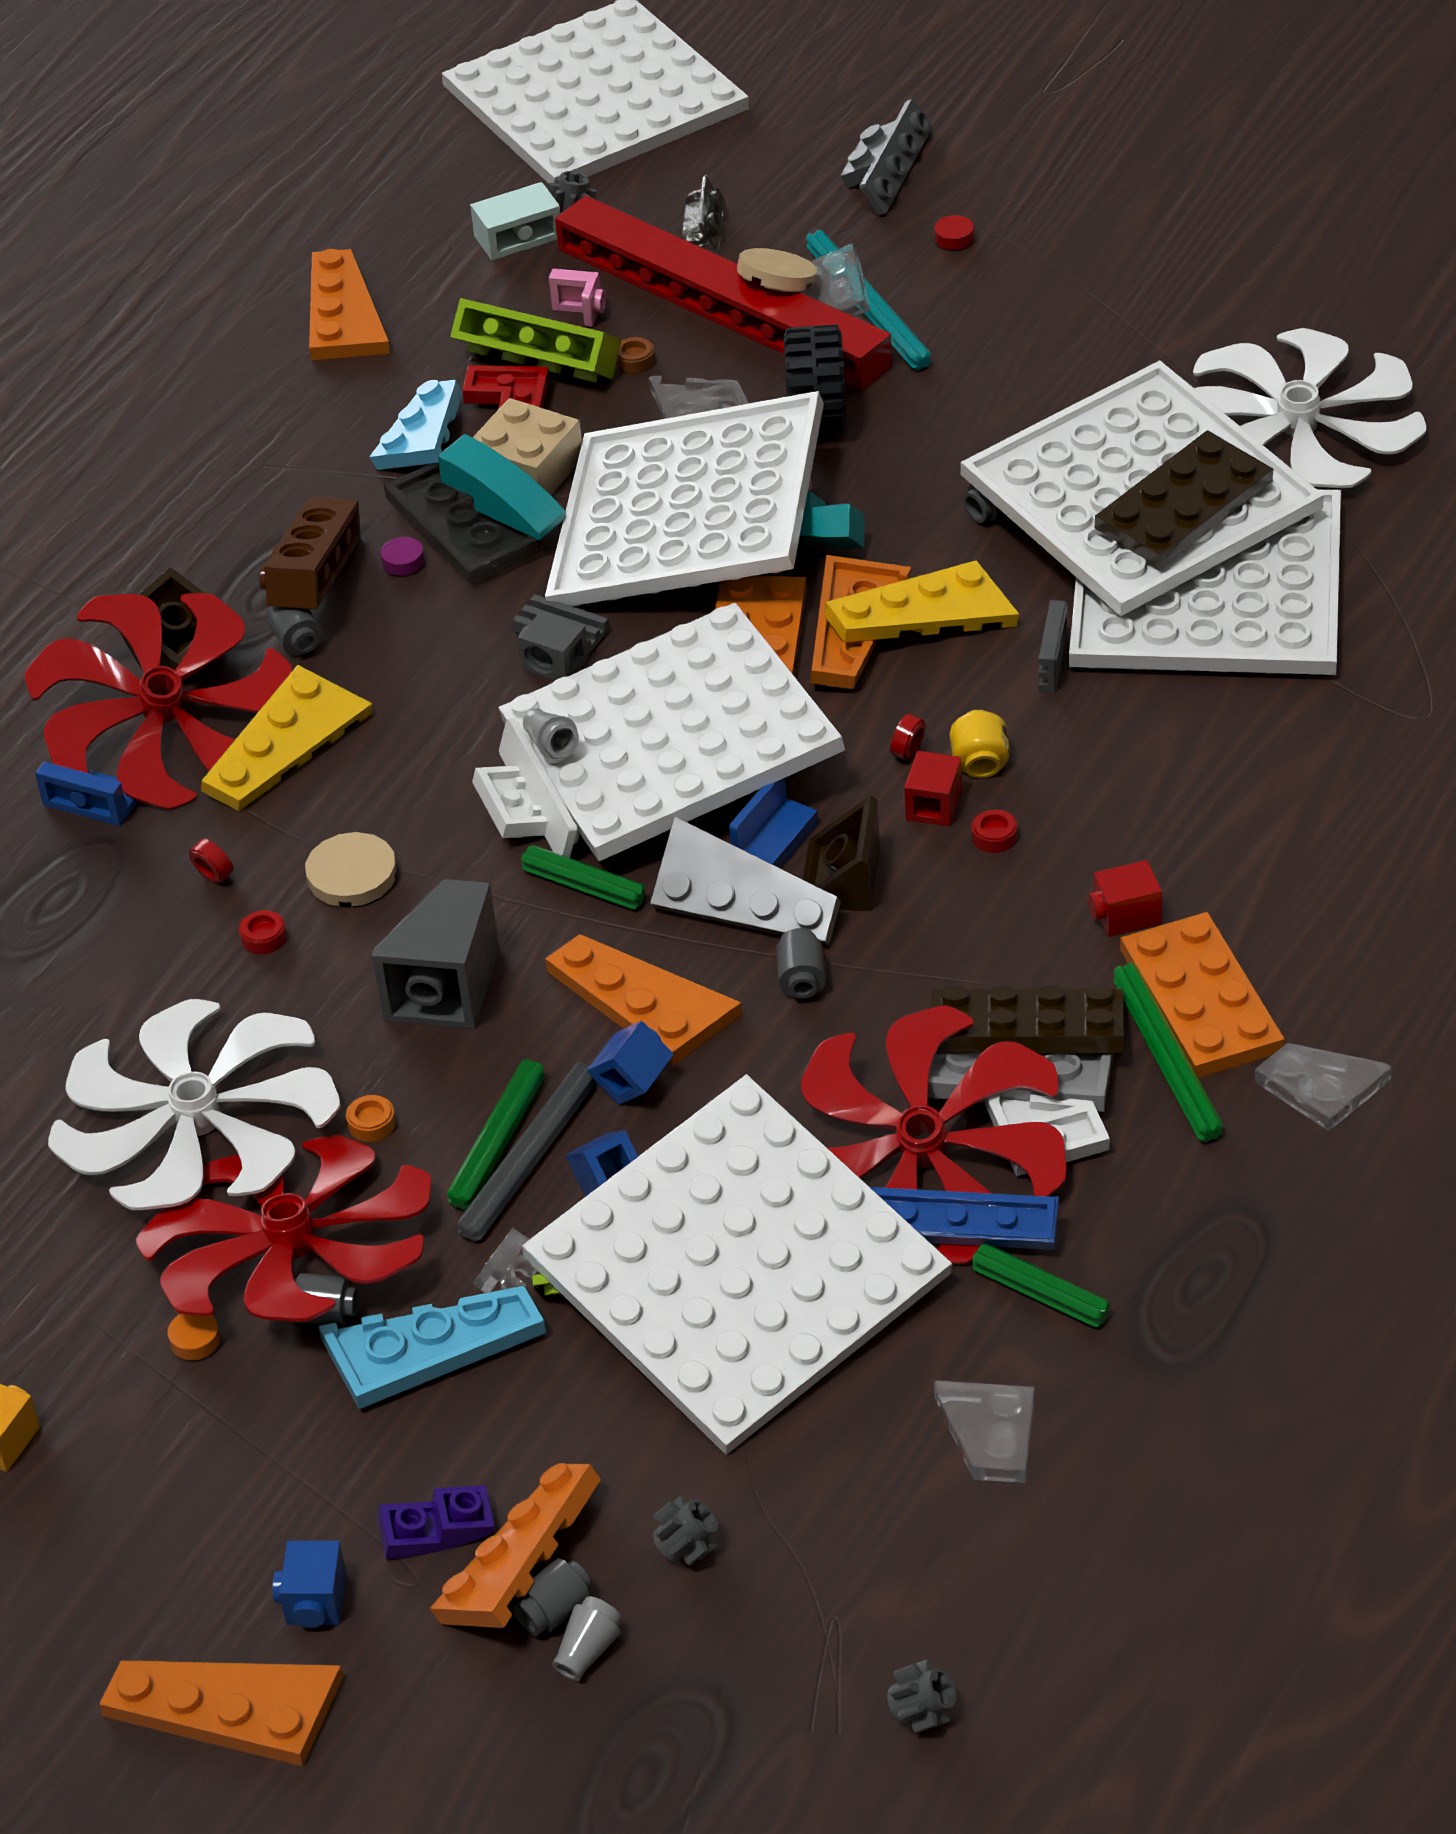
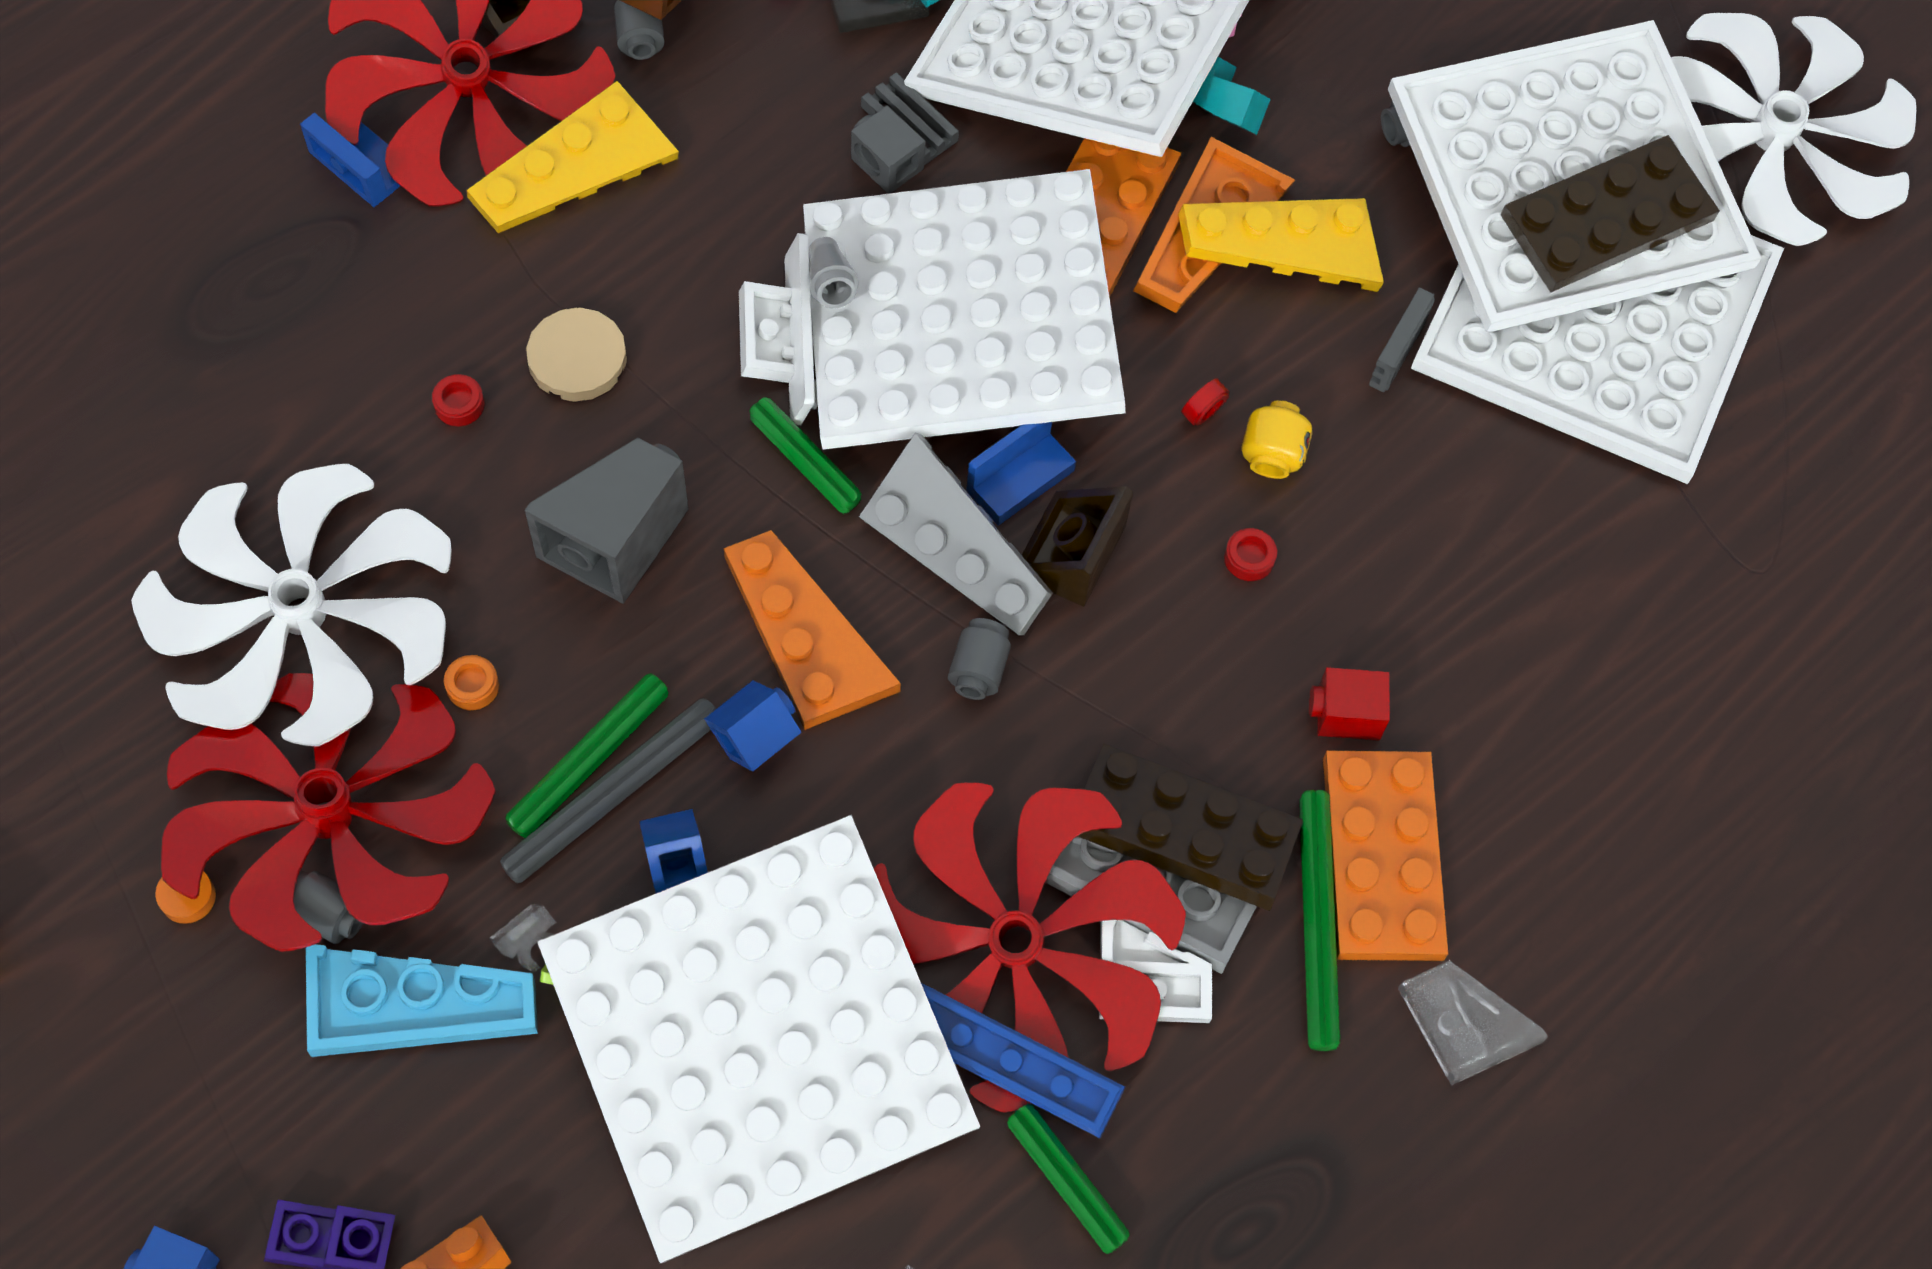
camera: 10 degrees right, 20 degrees up
red tile [189,839,234,883] -> none
red brick [904,751,962,827] -> none

